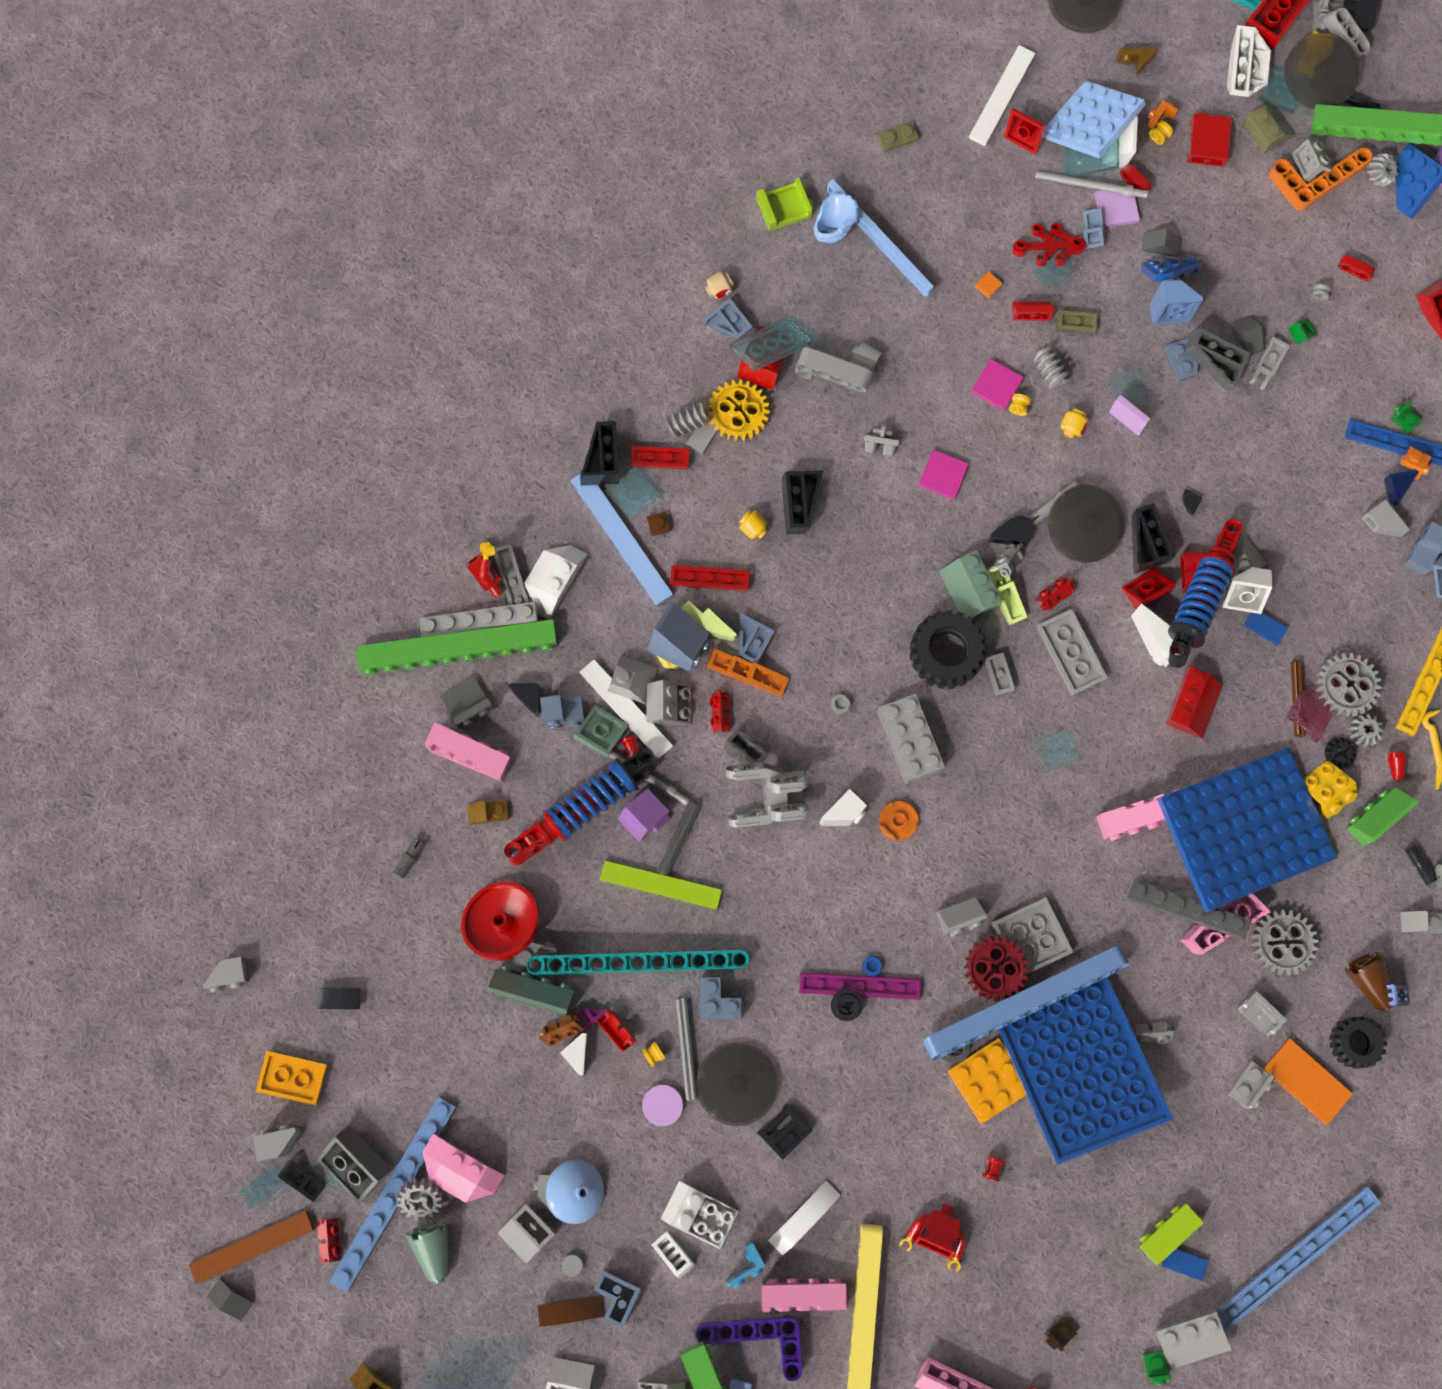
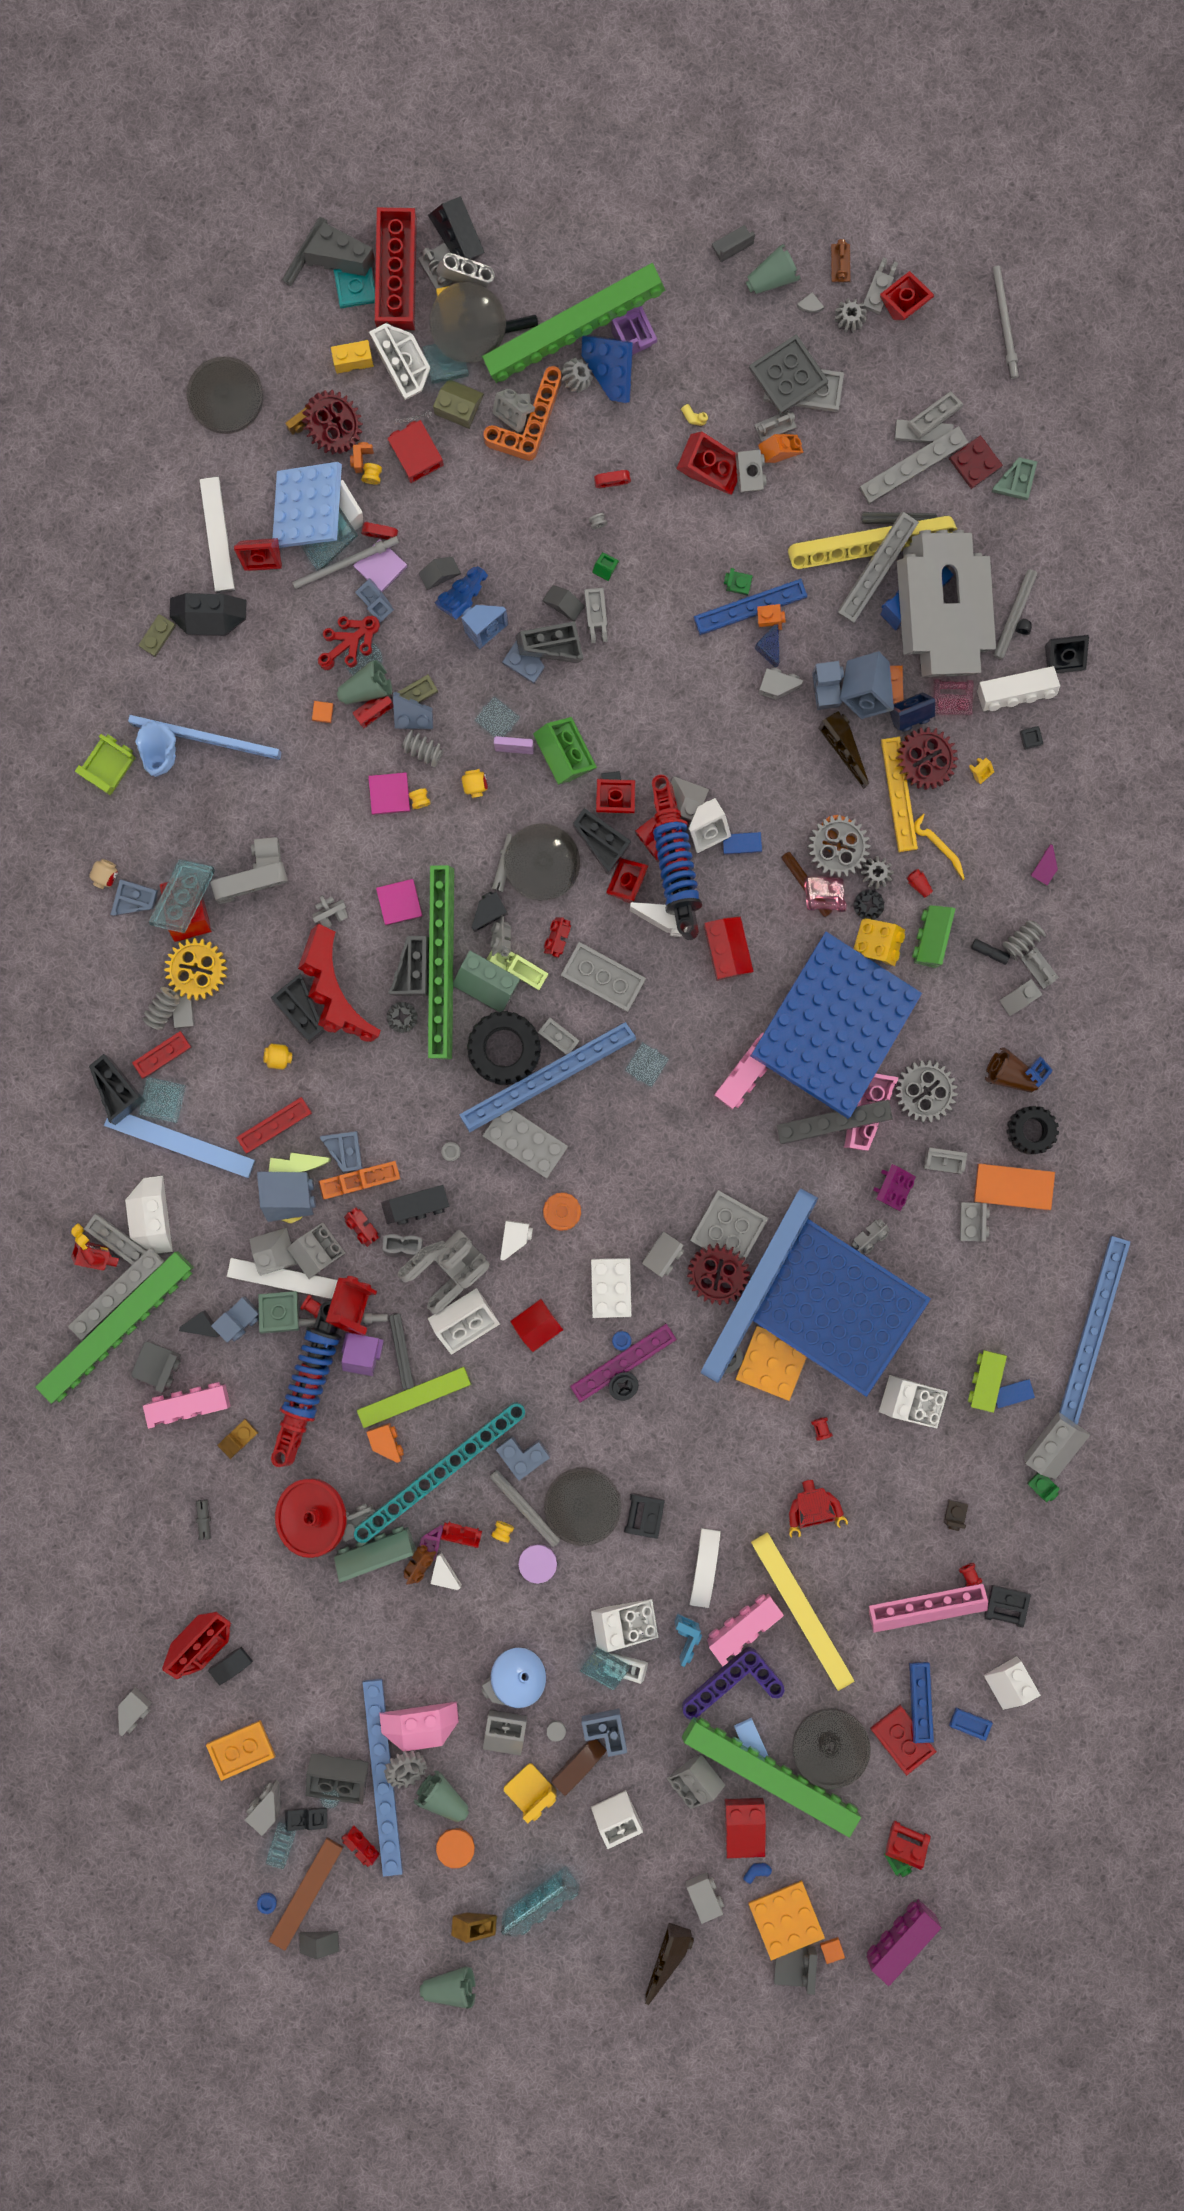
camera: 35 degrees left, 10 degrees up
reddish brown plate [647,512,670,537] -> none
none -> red wedge [162,1612,231,1679]
none -> black wedge [170,593,247,636]
none -> blue tile [257,1893,277,1914]
none -> red arch [298,924,381,1042]
none -> dark red gear [302,390,363,455]
none -> red panel [326,1276,377,1335]
none -> yellow brick [331,340,374,374]
none -> sand green cone [337,660,392,704]
none -> orange slope [366,1423,404,1463]
none -> black wedge [381,1185,450,1225]
none -> dark grey gear [387,1002,417,1033]
none -> dark grey wedge [388,936,429,996]
none -> sand blue wing [393,692,433,729]
none -> bright green brick [428,865,454,1059]
none -> white slope [428,1288,500,1355]
none -> orange tile [436,1828,475,1868]
none -> medium blue plate [459,1022,636,1133]
none -> yellow bracket [504,1763,557,1824]
none -> red slope [510,1299,564,1352]
none -> bright green slope [533,717,597,785]
none -> clear light blue tile [580,1647,630,1690]
none -> white brick [591,1258,631,1318]
none -> red slope [596,779,635,813]
none -> dark brown wedge [818,711,869,789]
none -> magenta plate [873,1164,916,1212]
none -> white slope [879,1375,948,1428]

